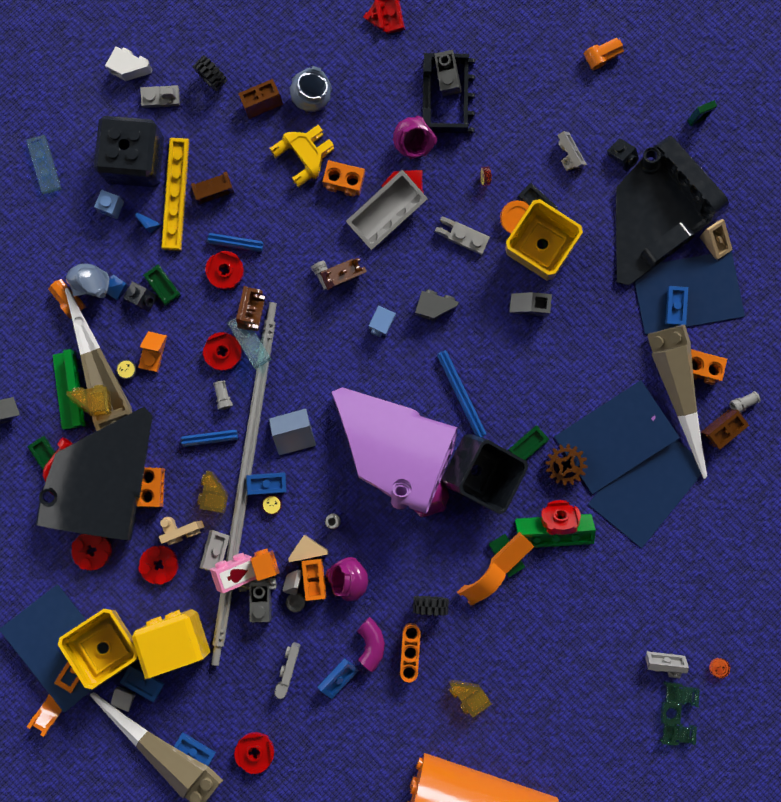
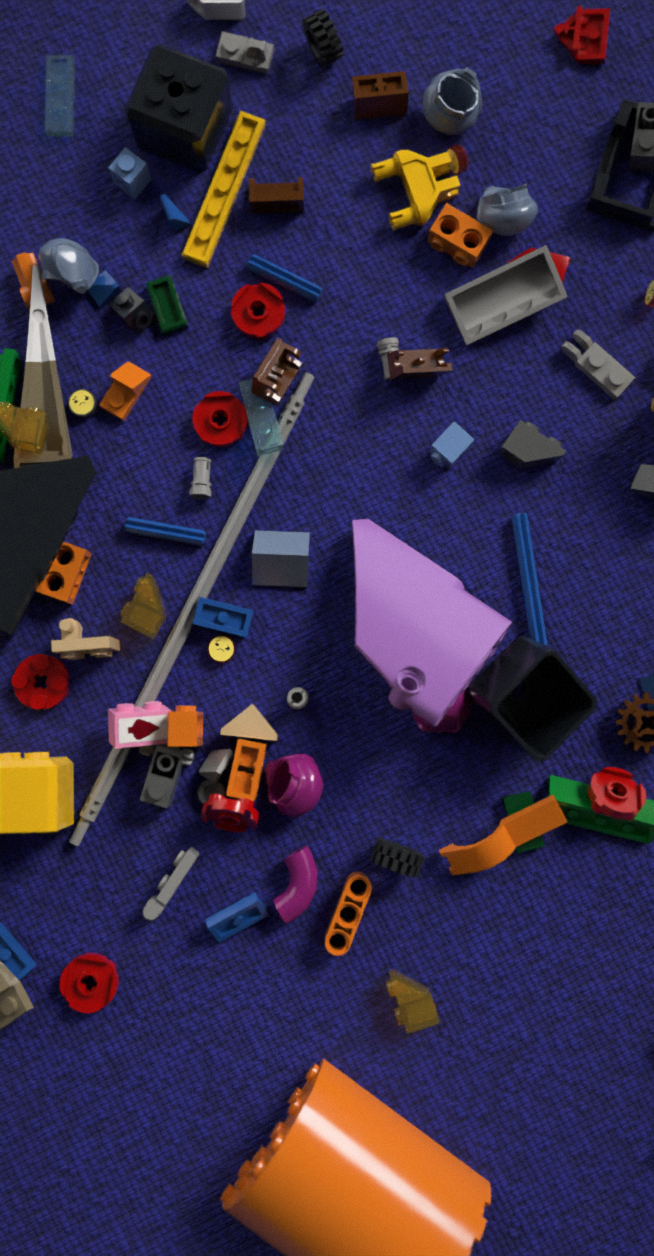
camera: 20 degrees right, 0 degrees up
light grey hinge [200,530,230,571] -> none
magenta helmet [393,116,437,159] -> none
dark green tile [508,425,549,460] -> none
none -> red plate [201,794,259,833]
none -> clear red tile [446,144,468,175]
none -> sand blue helmet [477,184,539,236]

